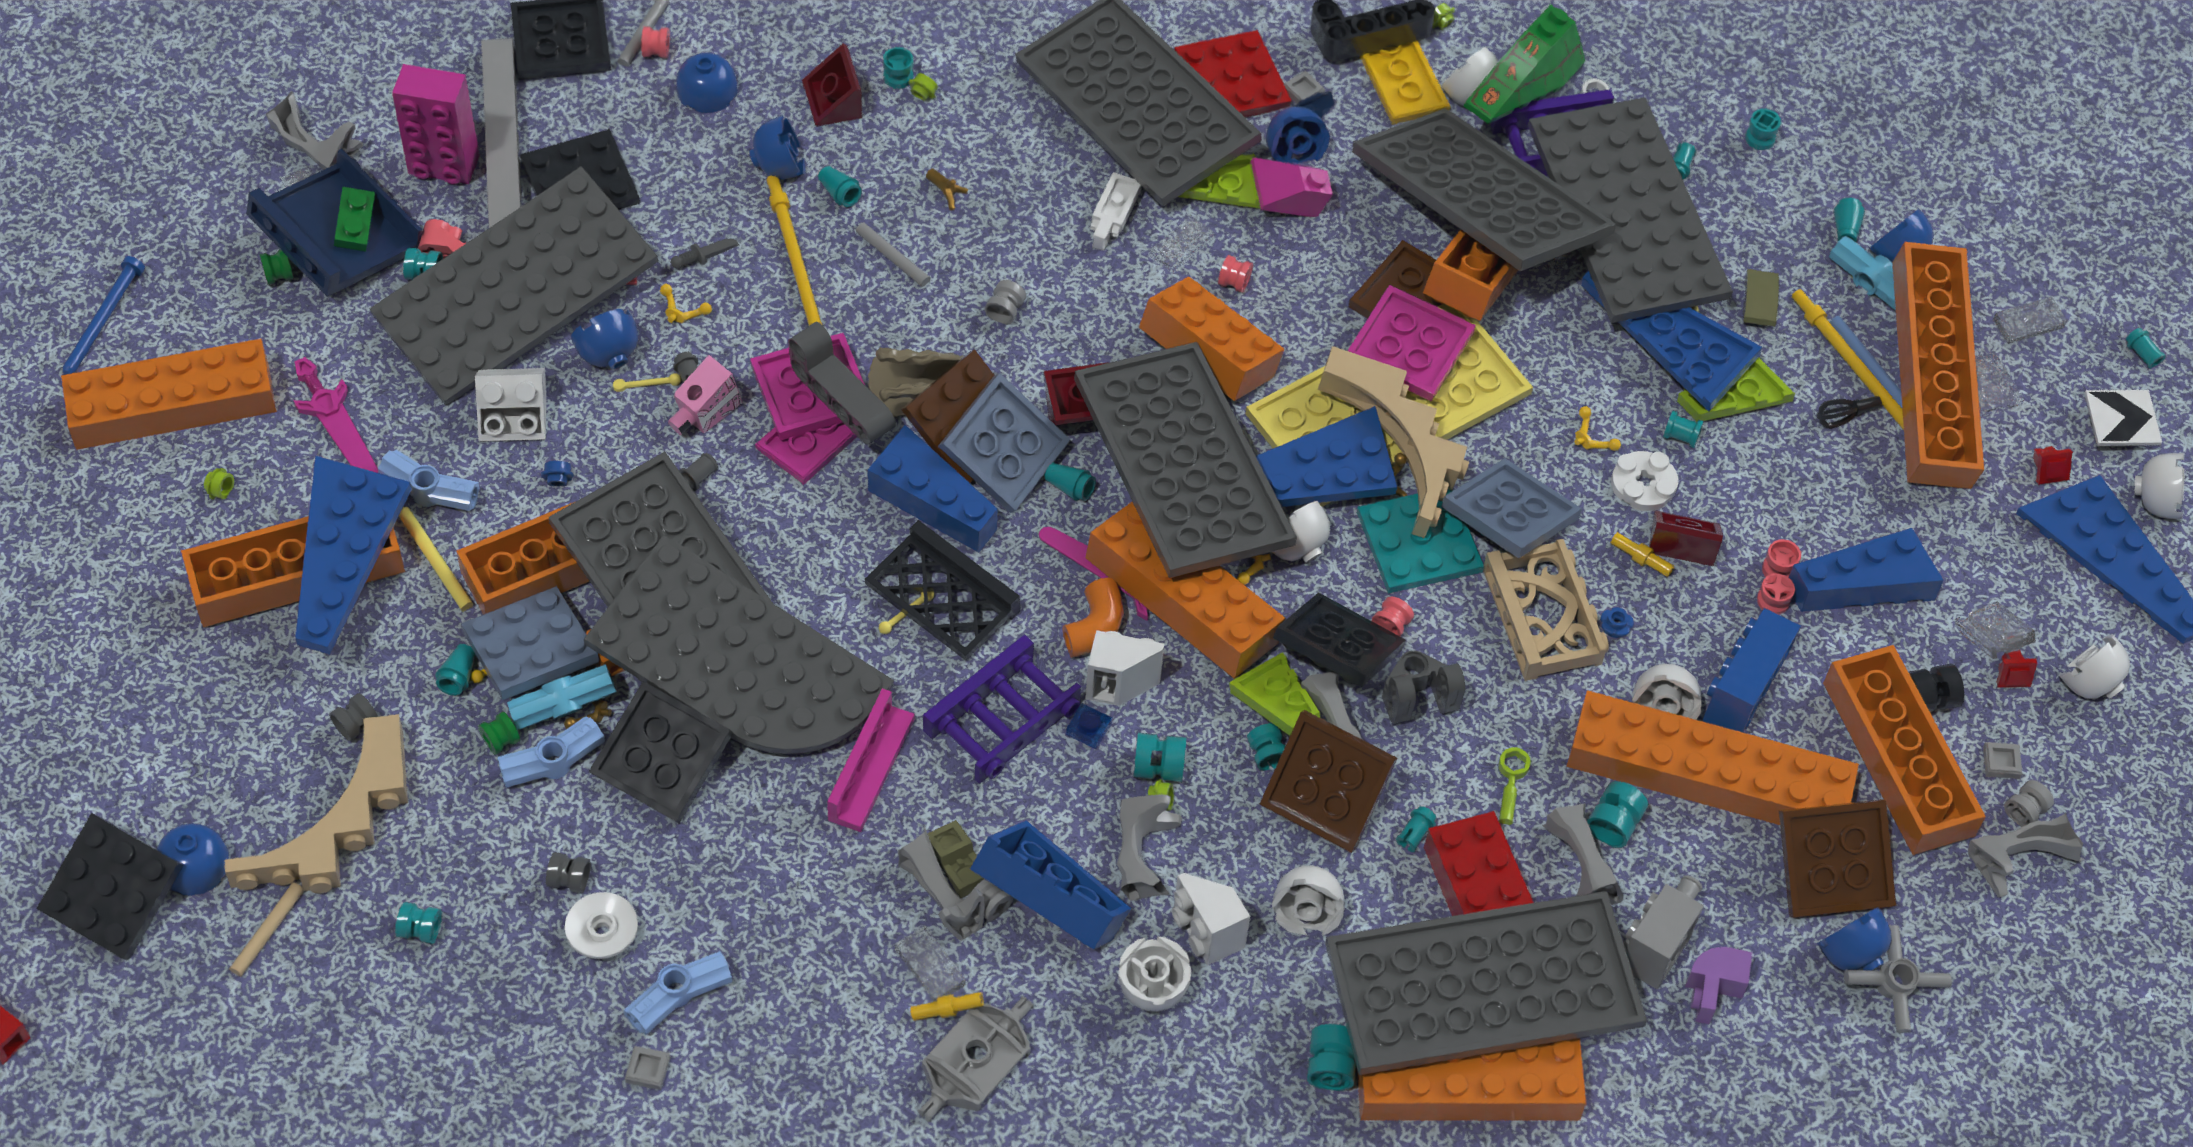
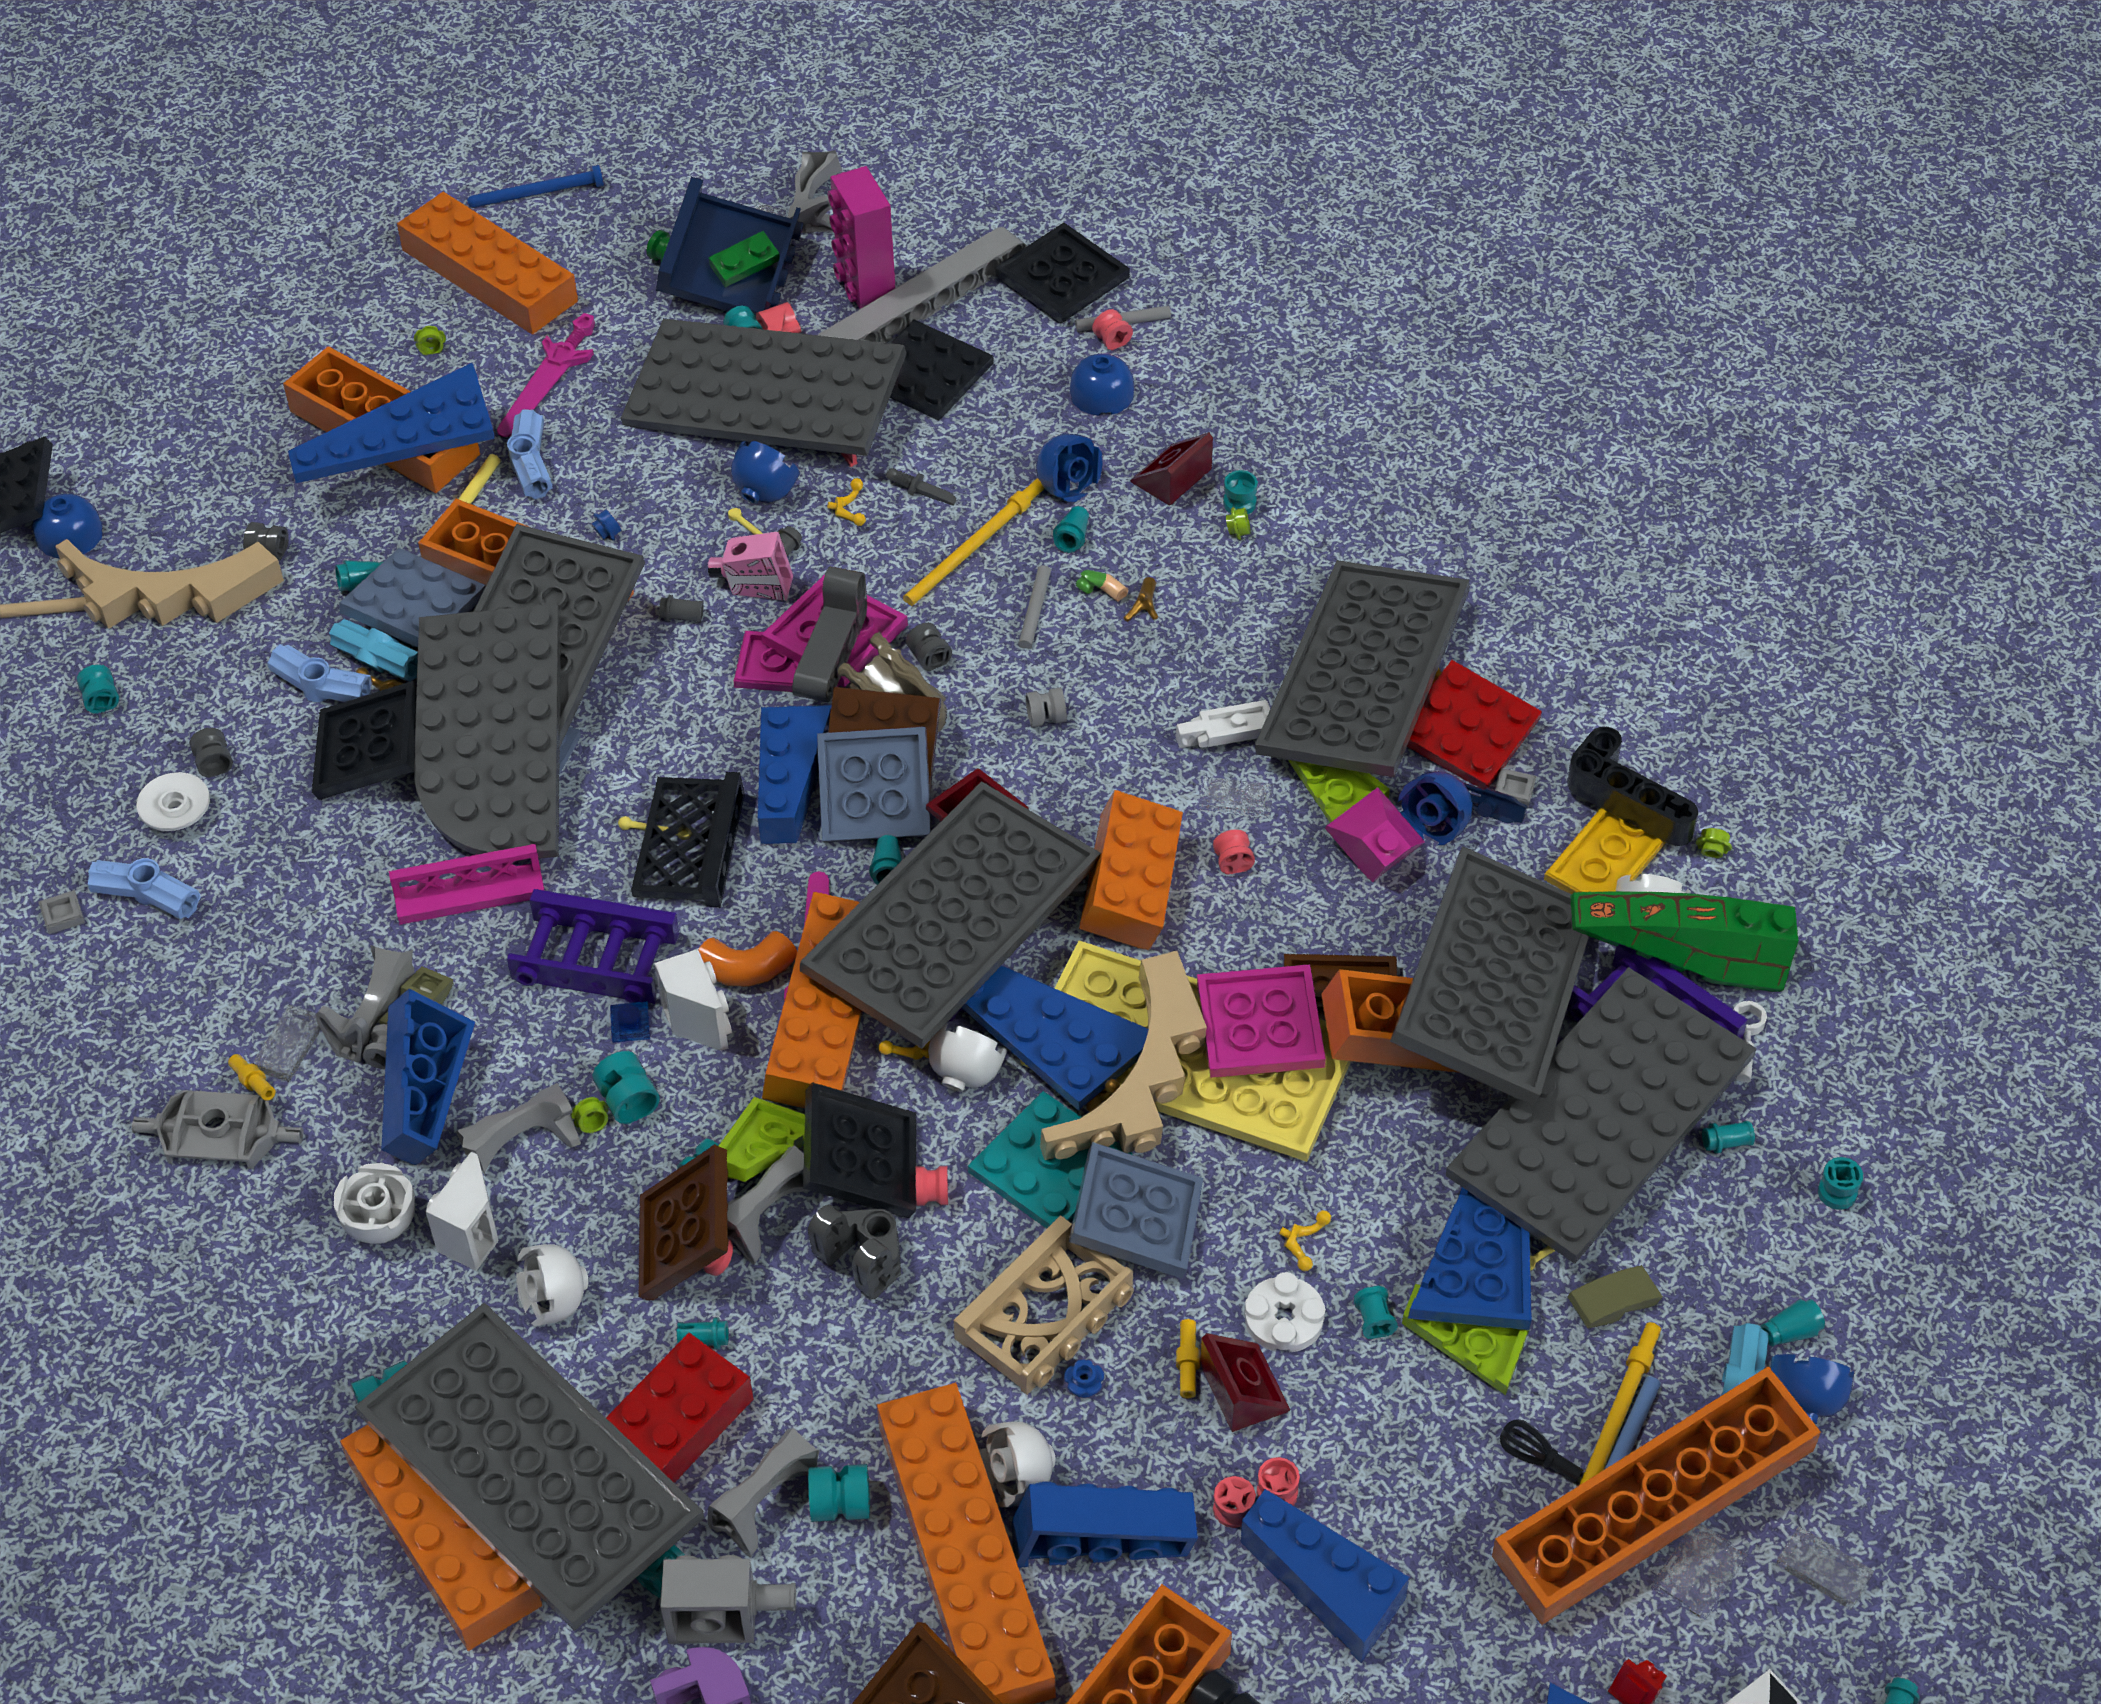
camera: 60 degrees right, 5 degrees down
white slope [475,368,547,441] -> none
green wheel [478,711,520,755] -> none
lime piece [1498,747,1531,825] -> none
none -> dark grey wheel [906,622,952,671]
none -> arm [1076,569,1128,602]

